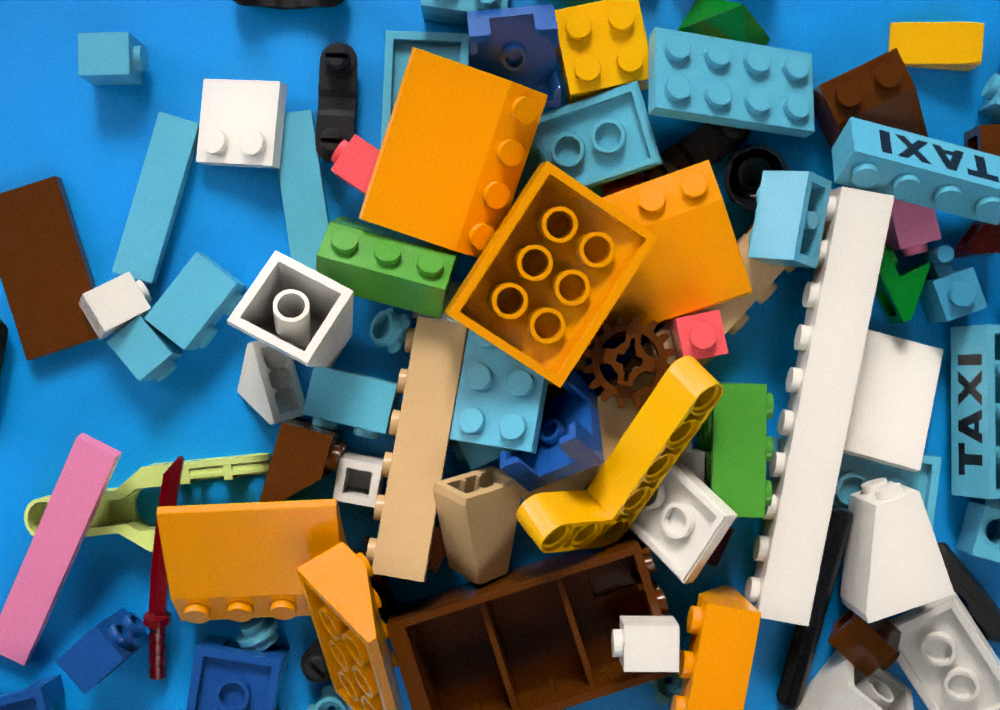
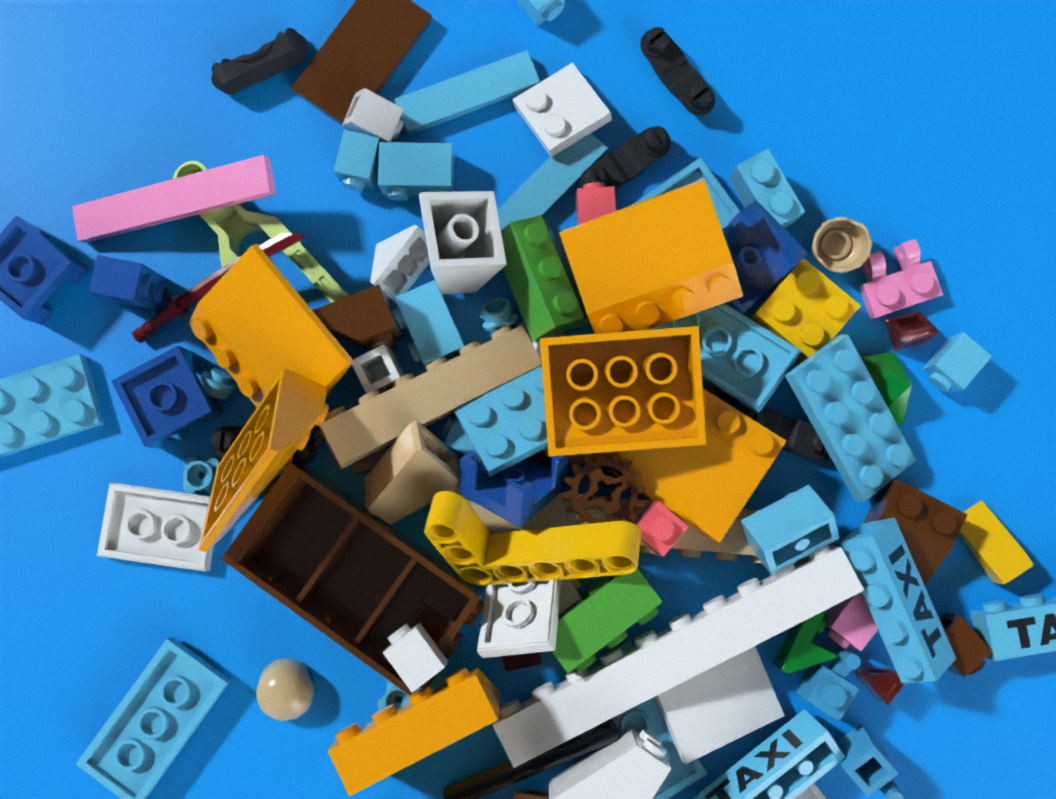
camera: 50 degrees right, 5 degrees down
black hair [722,144,787,210] -> none

